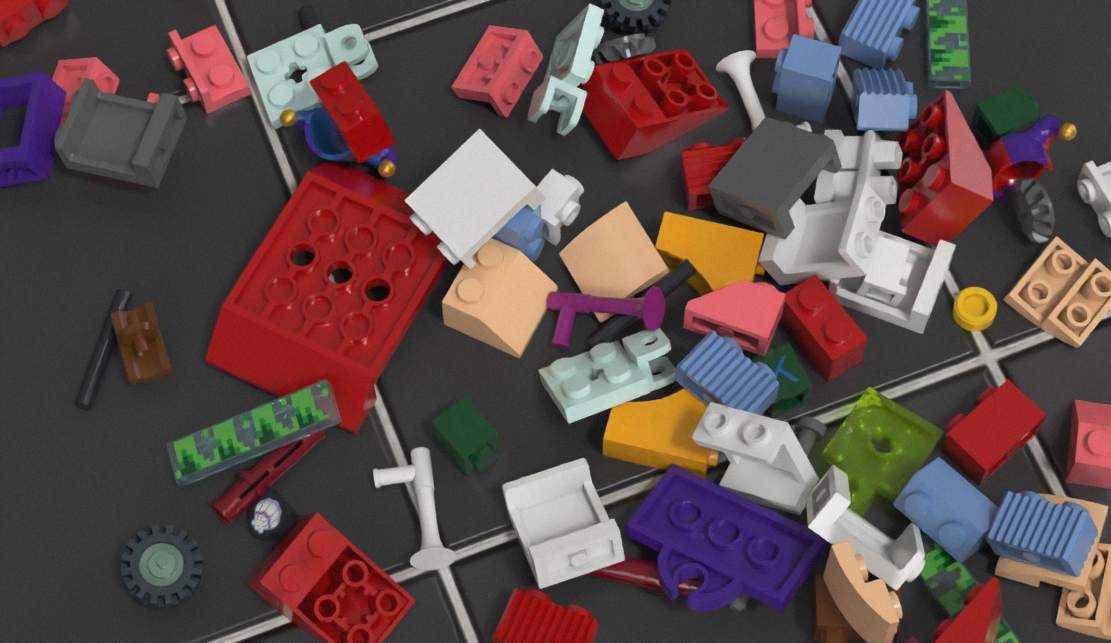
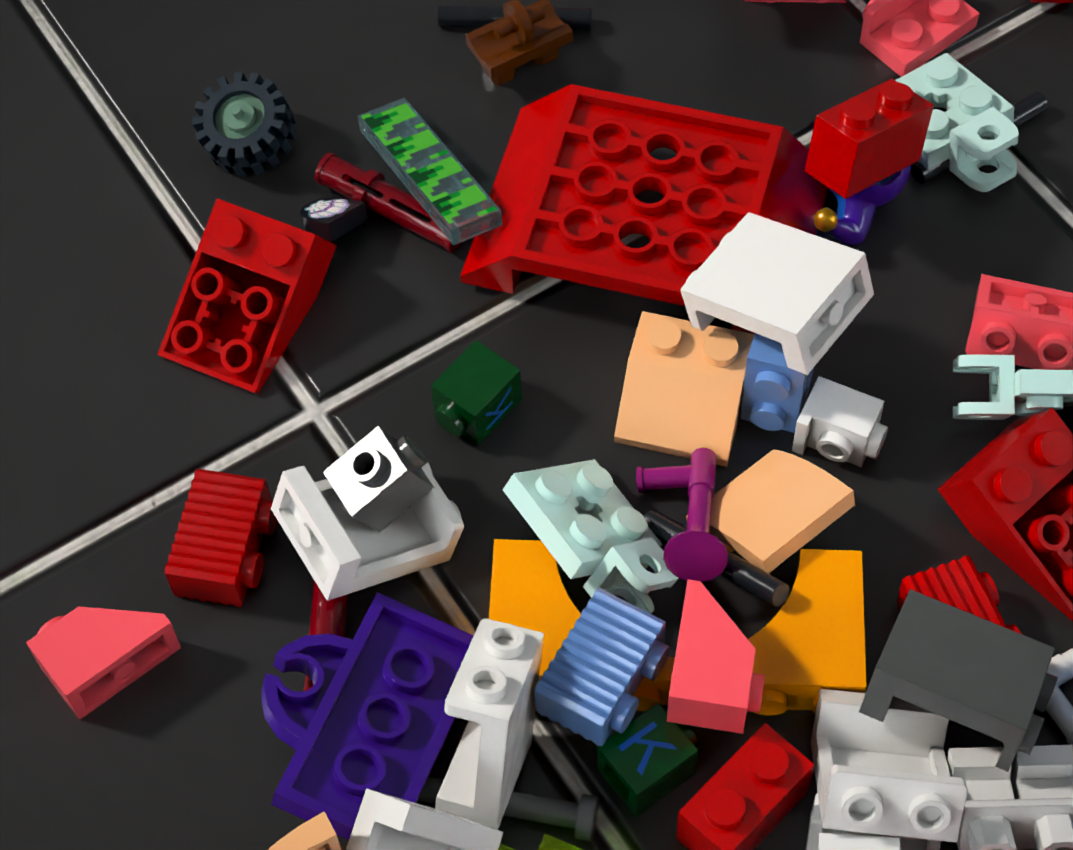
camera: 80 degrees right, 5 degrees down
white piece [373,447,456,570] -> none
none -> dark grey brick [323,426,434,532]

